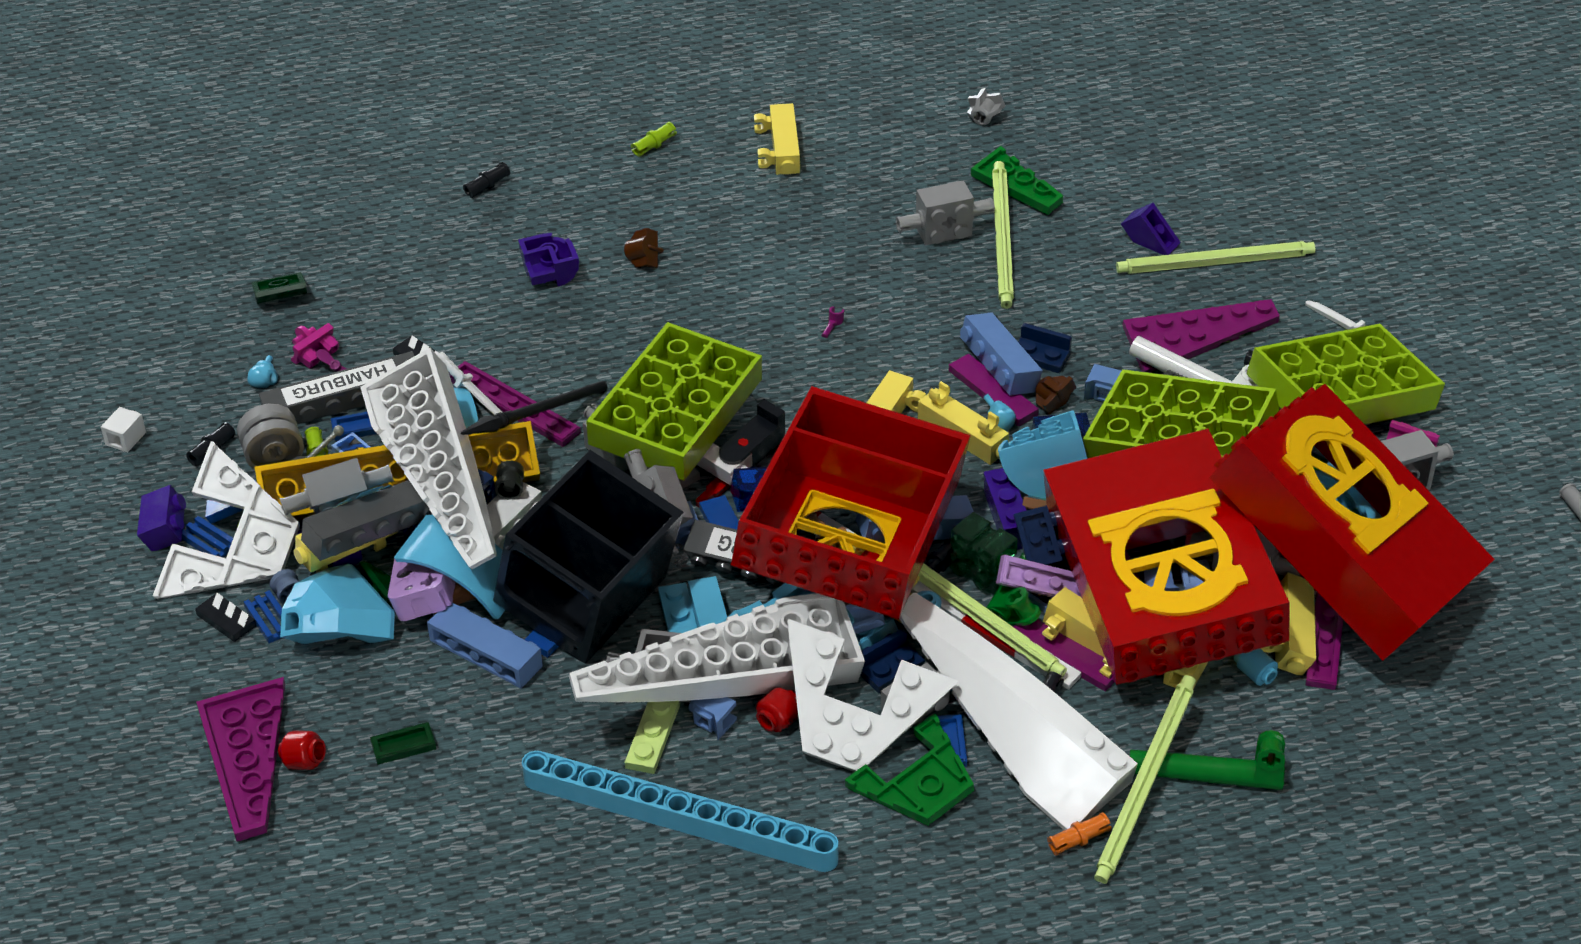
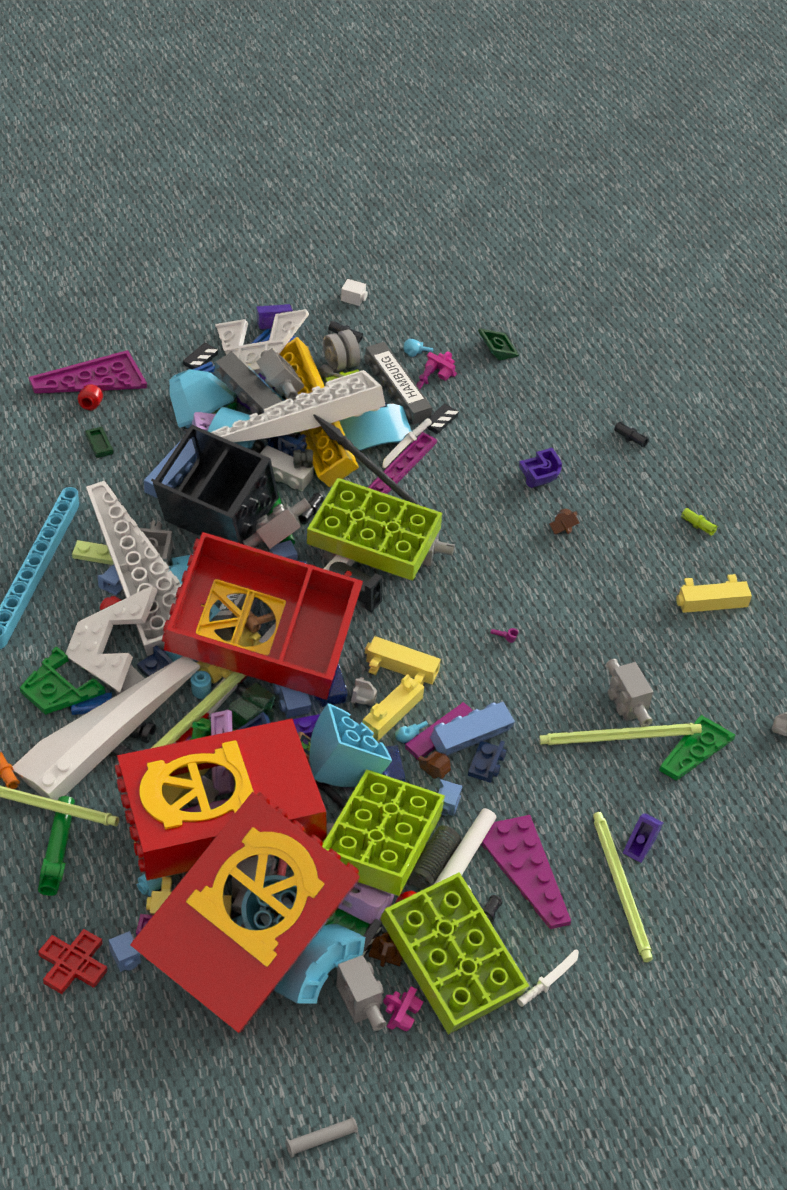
camera: 80 degrees right, 5 degrees up
none -> red plate [38,929,107,994]
none -> medium blue brick [109,931,141,972]

